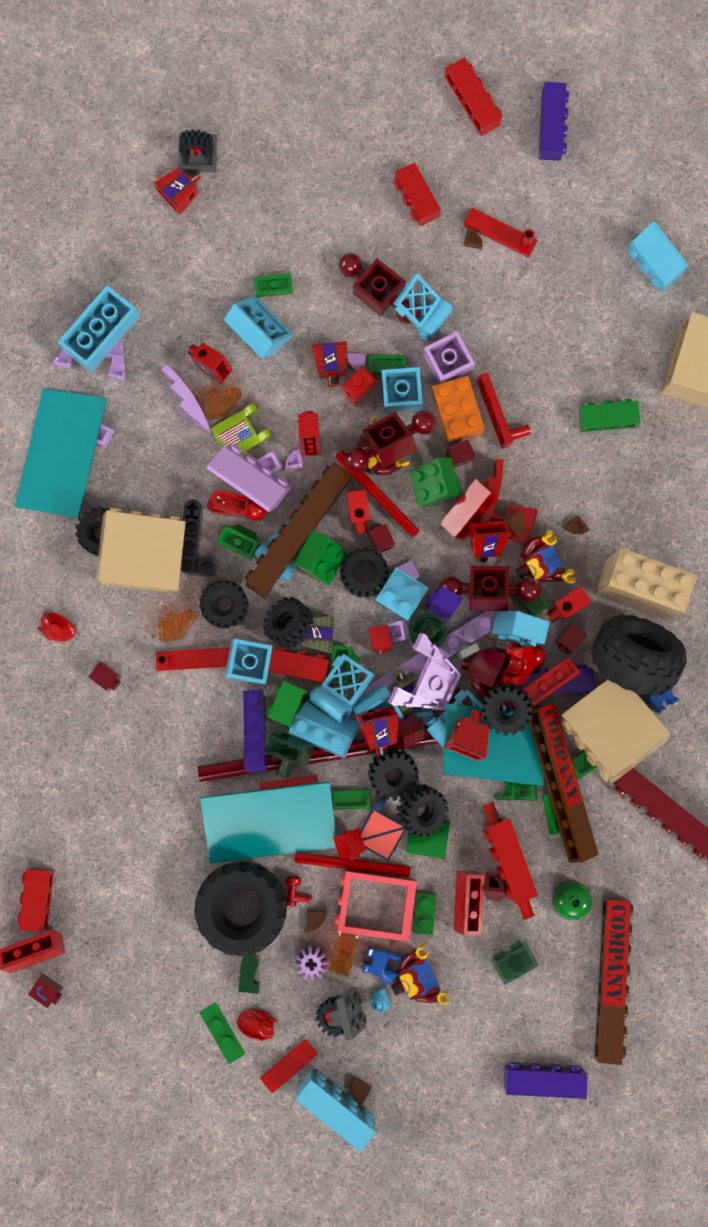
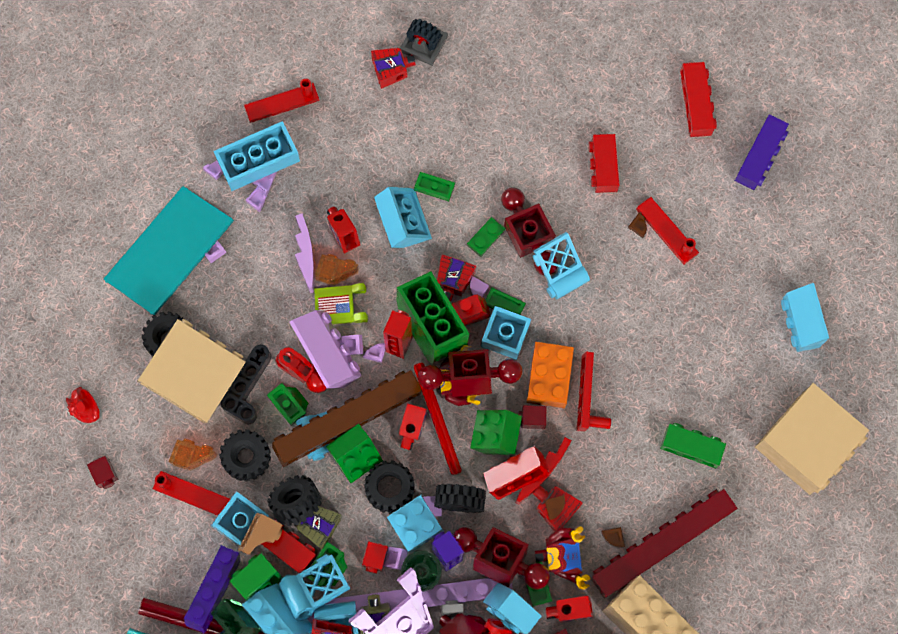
camera: 25 degrees right, 10 degrees down
dark red brick [368,523,395,553] -> none
lavender brick [423,331,475,384] -> none
red torso [470,521,511,563] -> none
none -> medium nougat arch [238,513,283,555]
none -> red piece [244,78,320,123]
none -> green brick [396,271,469,363]
none -> black tyre [434,484,486,513]
none -> green plate [467,217,505,257]
none -> dark red brick [591,489,738,599]

